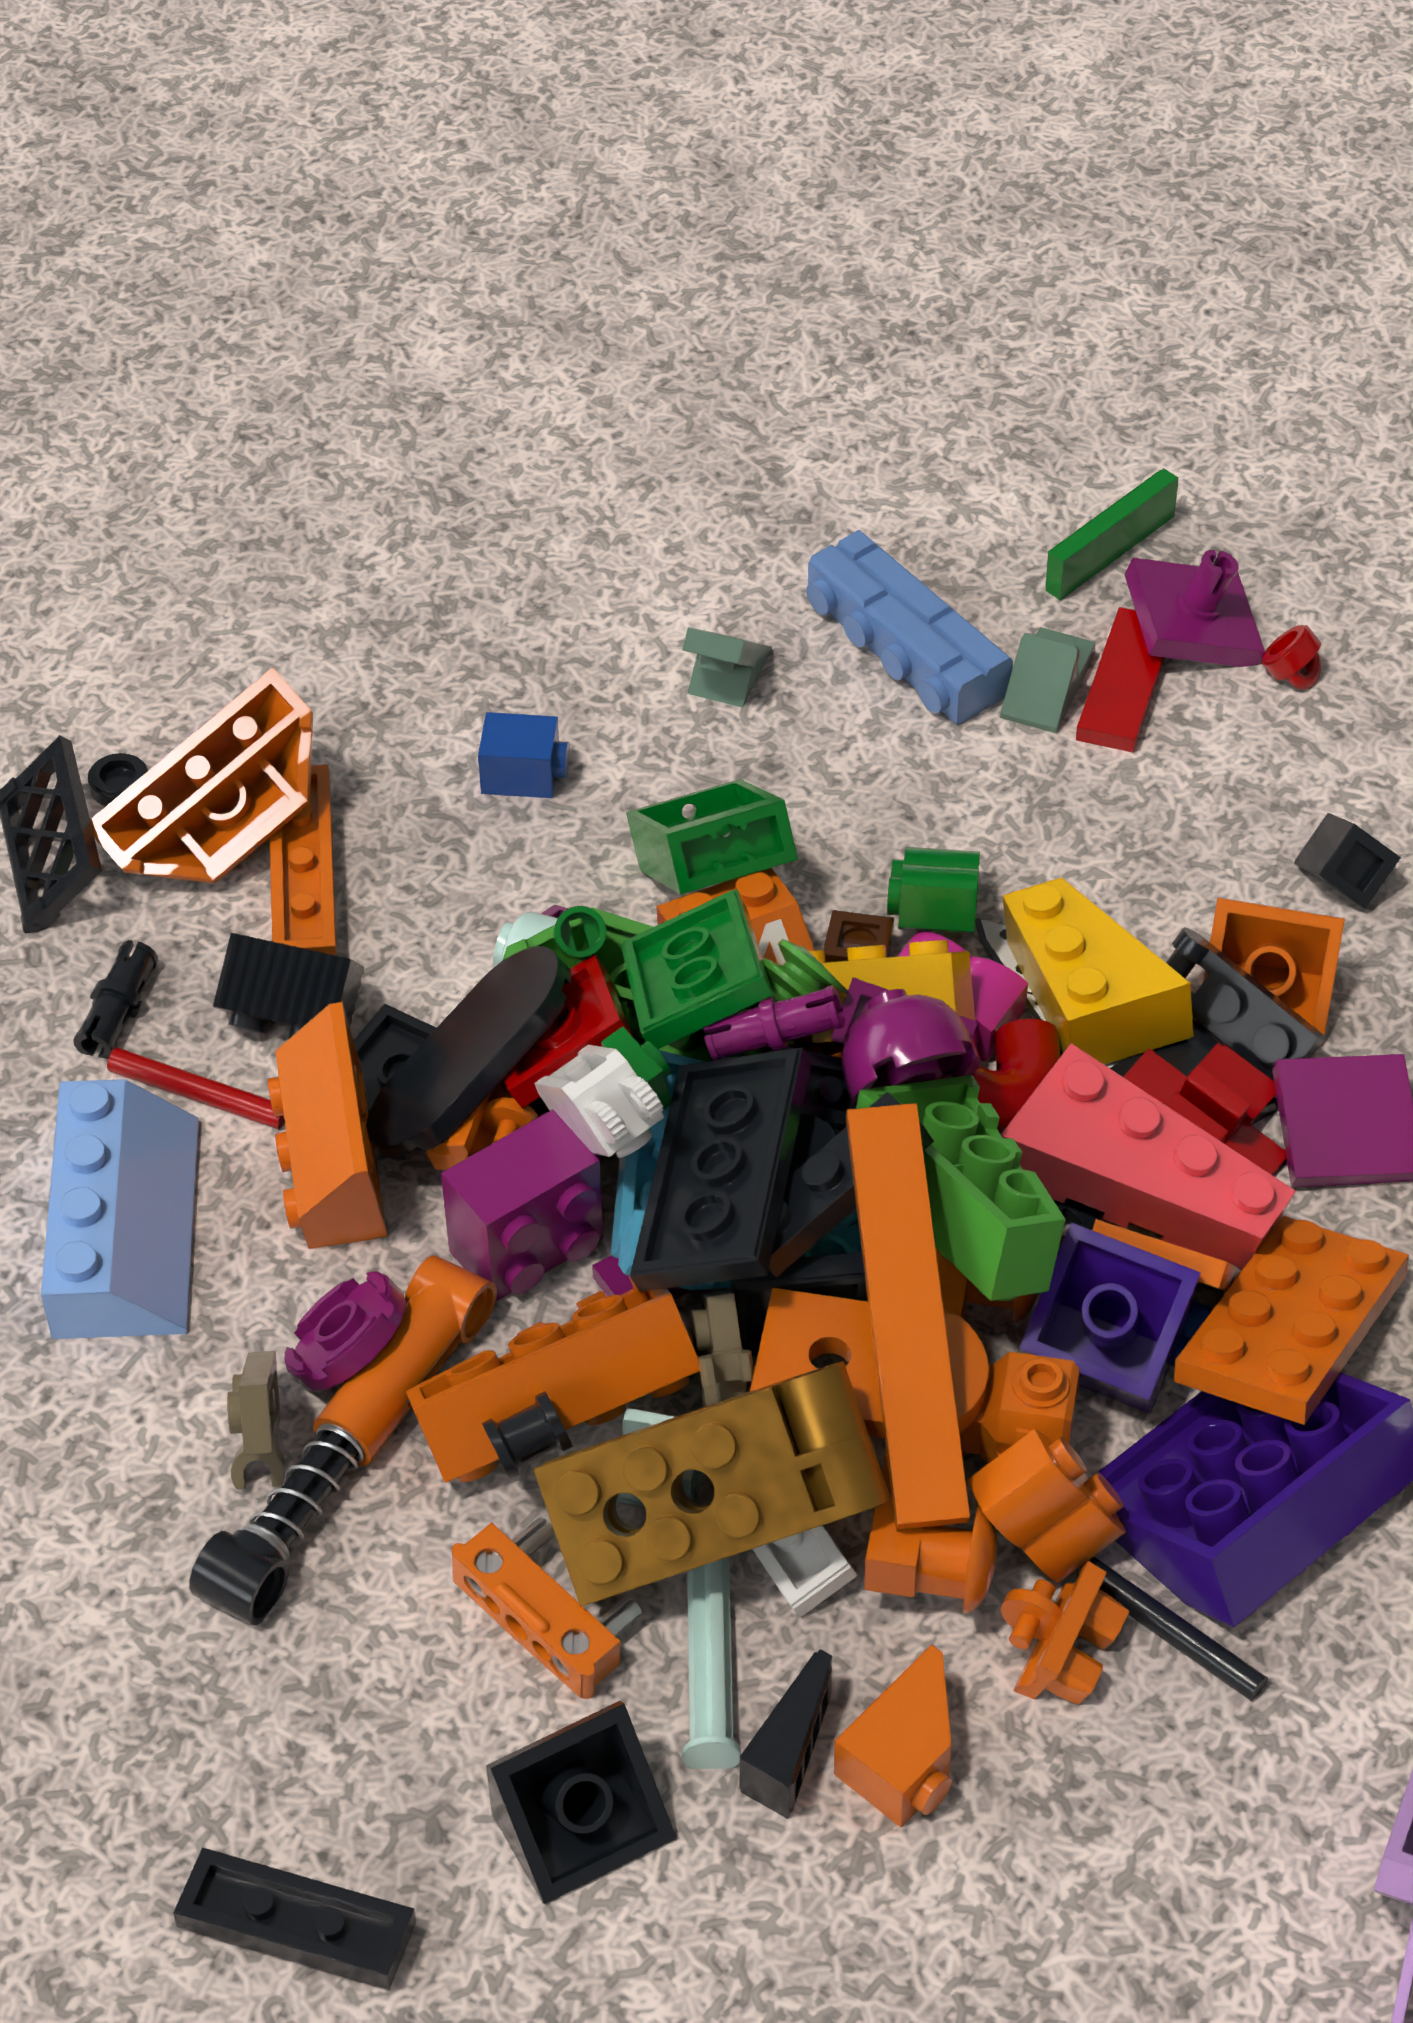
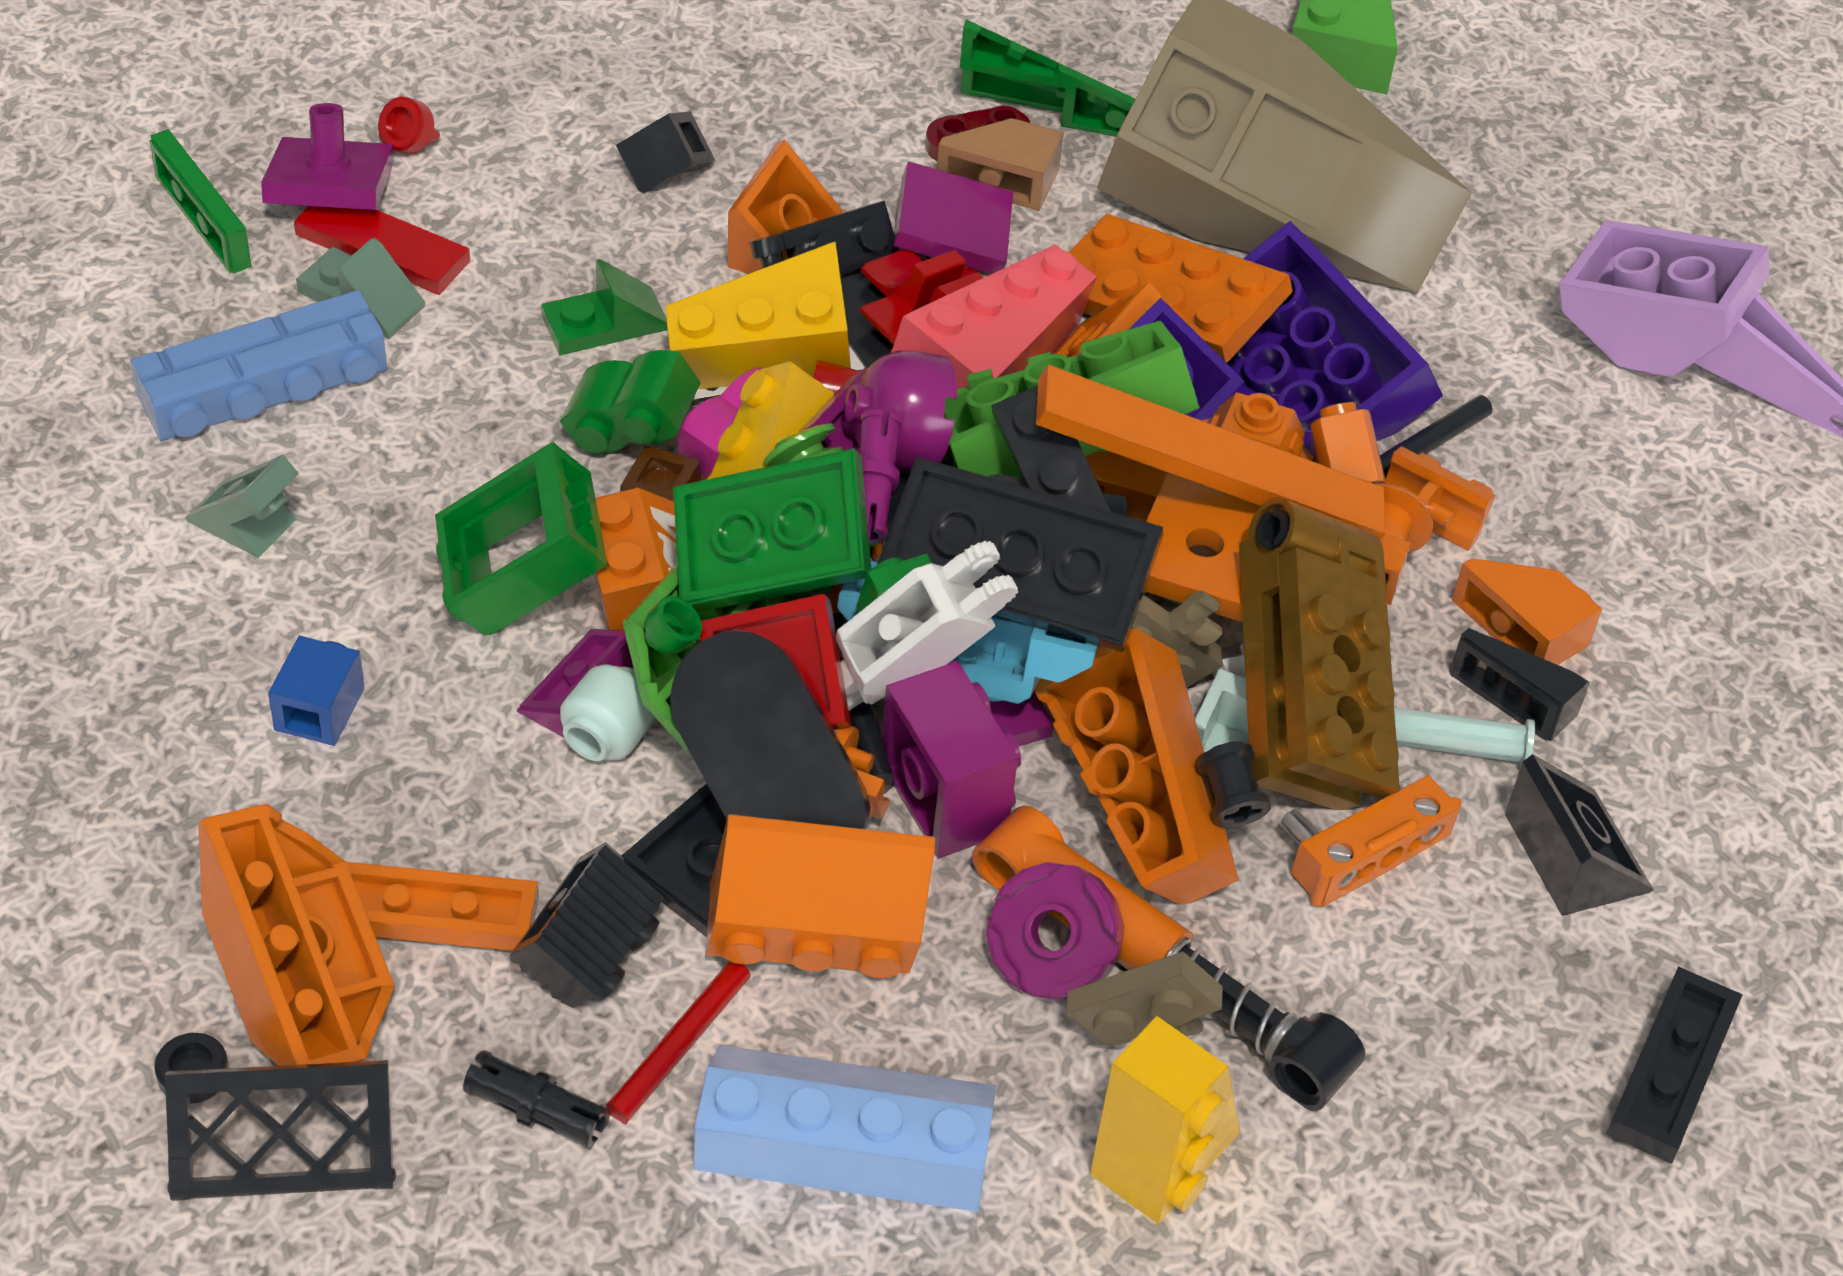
camera: 85 degrees left, 0 degrees up
none -> green slope [541,259,668,356]
none -> yellow wedge [1090,1016,1241,1224]

